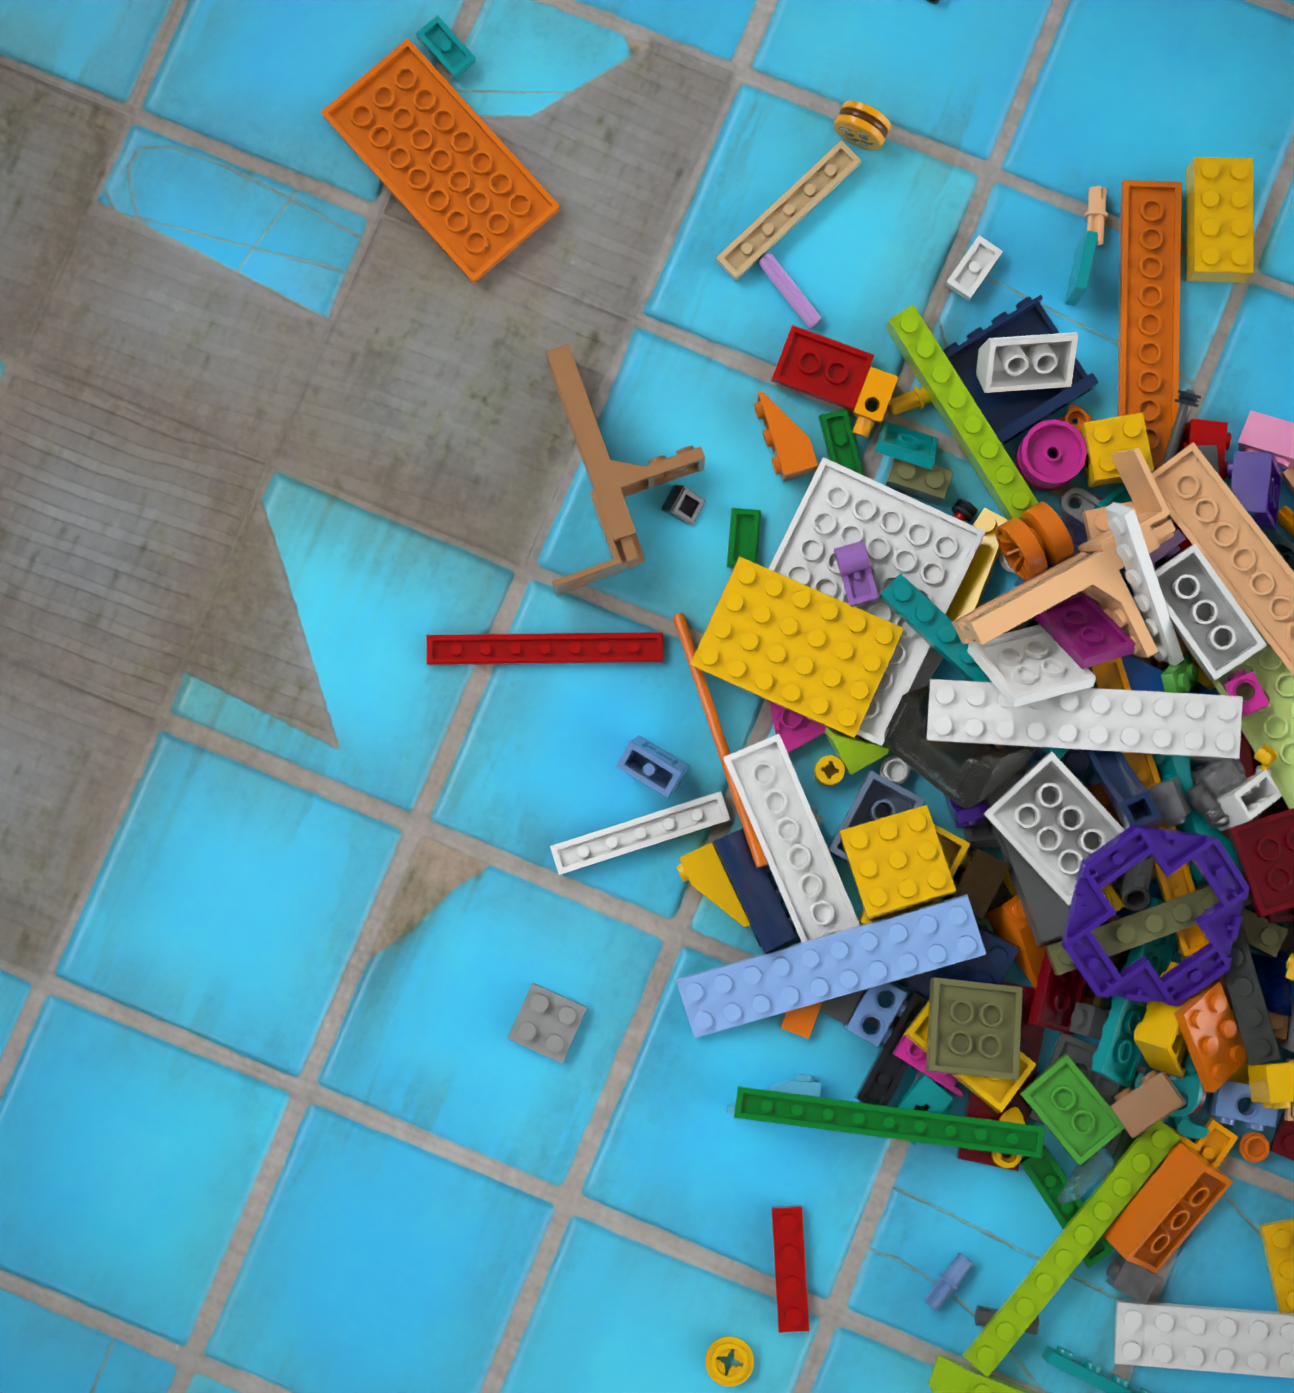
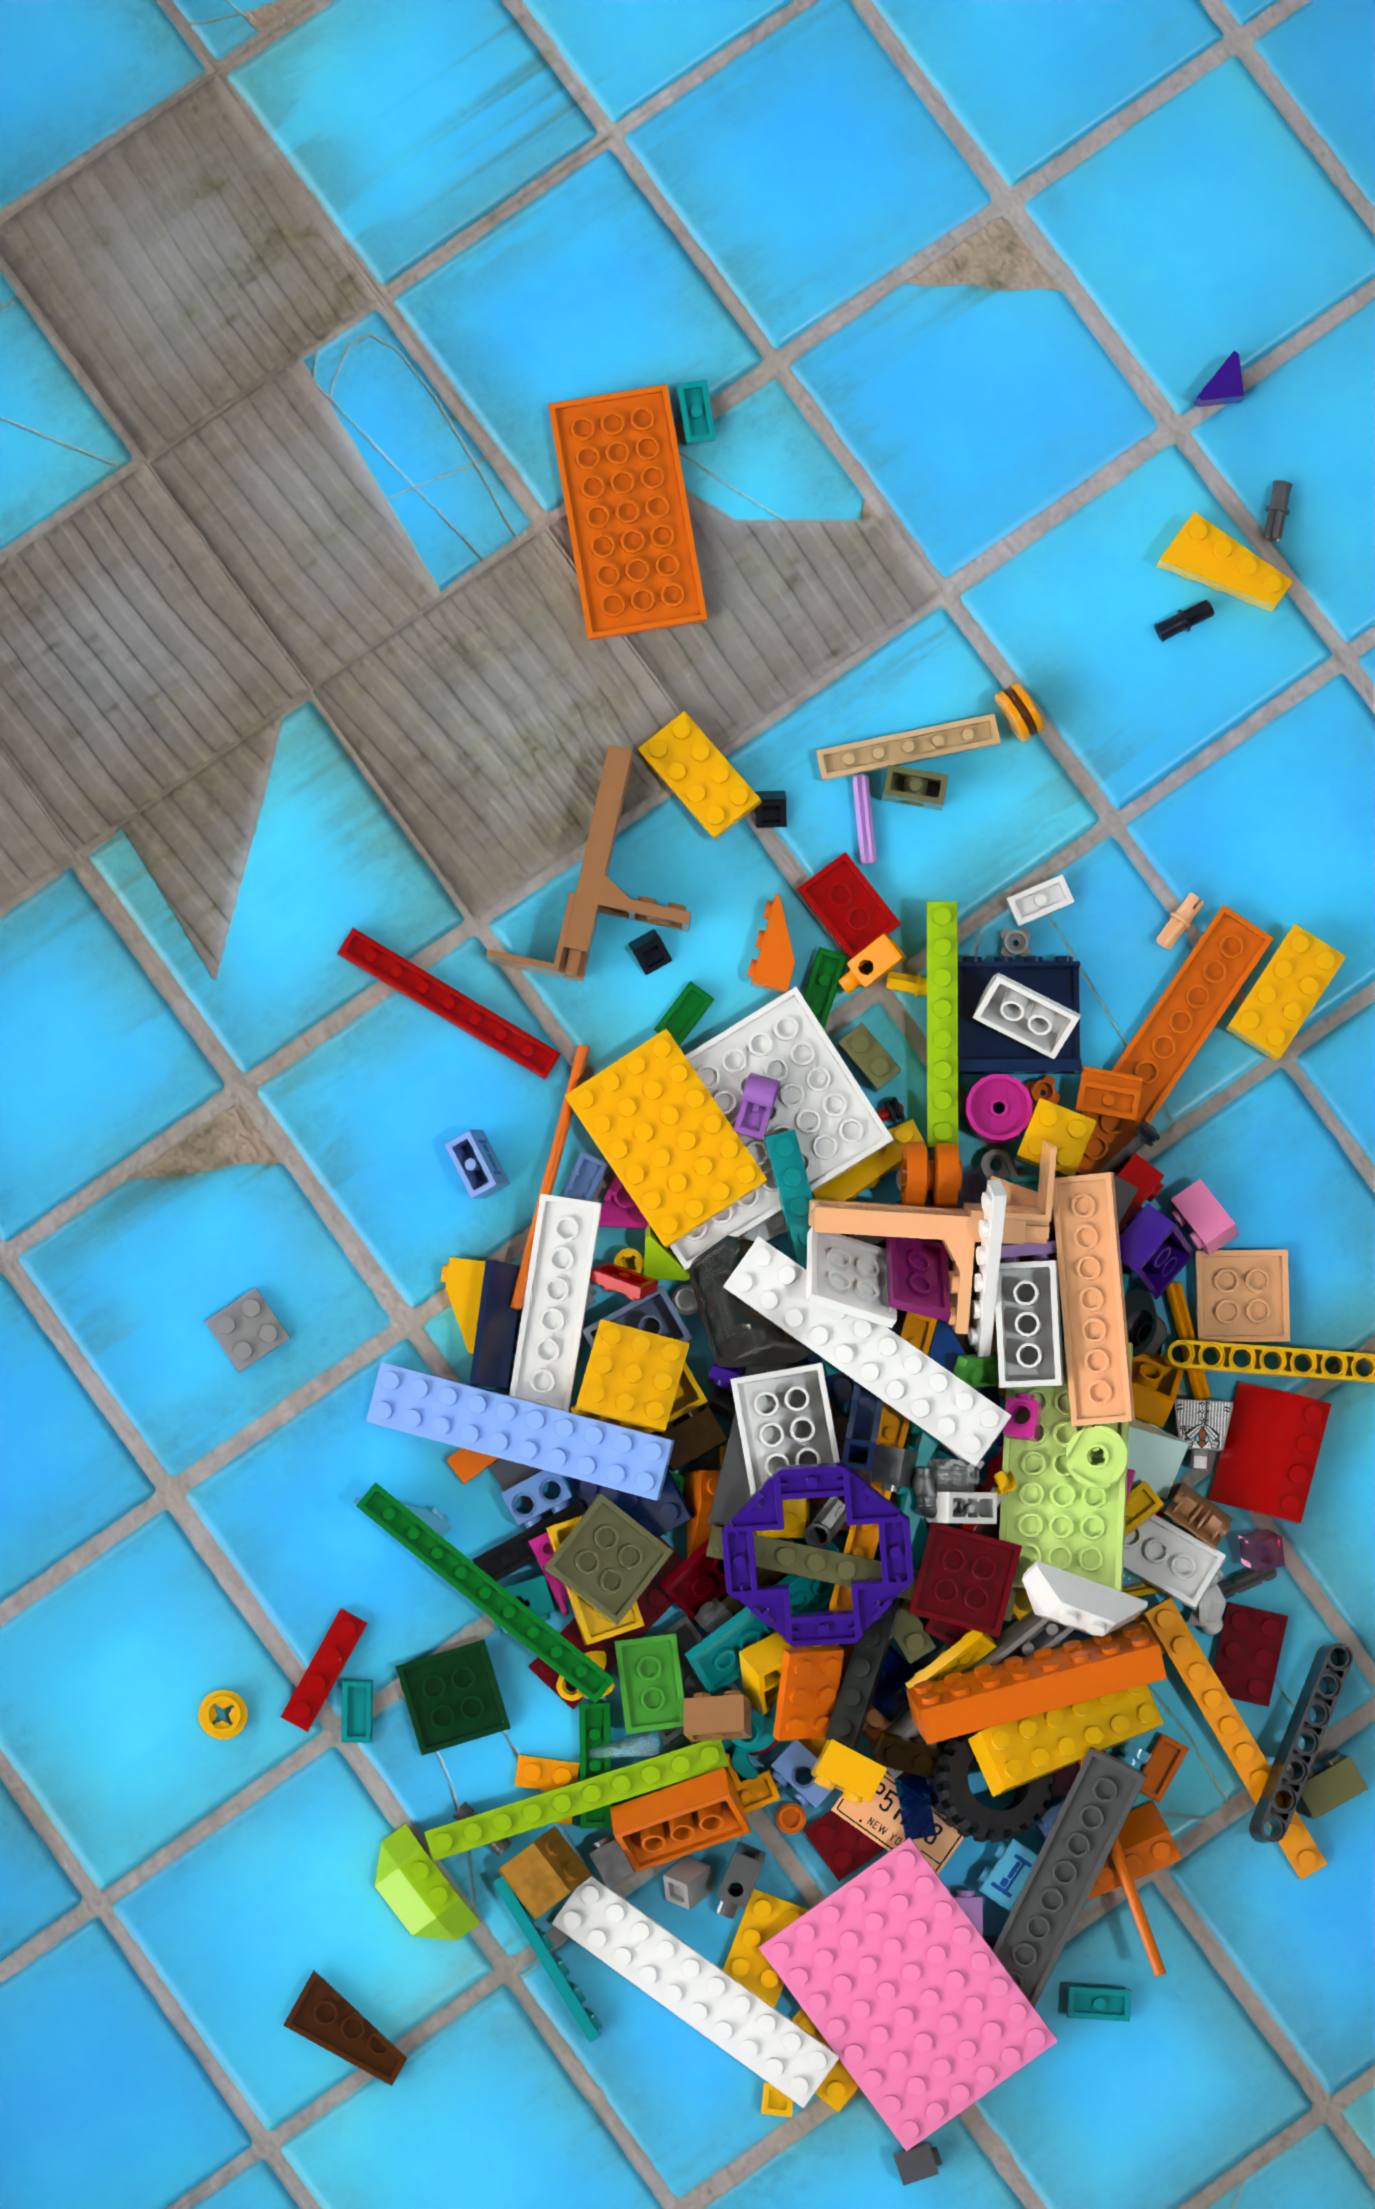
camera: 30 degrees right, 0 degrees up
white plate [550,791,730,875] -> none
teal tile [874,421,939,470] -> none
medium blue axle [924,1252,975,1311] -> none
teal tile [1065,230,1099,306] -> none
none -> teal tile [341,1680,373,1743]
none -> dark green plate [395,1639,511,1755]
none -> pearl gold slope [497,1826,592,1920]
none -> light orange plate [514,1755,580,1825]
none -> medium blue plate [560,1151,609,1201]
none -> red plate [590,1262,658,1300]
none -> yellow plate [638,711,762,840]
none -> light grey panel [663,1857,713,1910]
none -> dark grey torso [717,1841,766,1919]
none -> black slope [755,791,787,828]
none -> olive brick [882,765,948,811]
none -> light grey plate [1000,928,1031,958]
none -> orange plate [1075,1066,1144,1122]

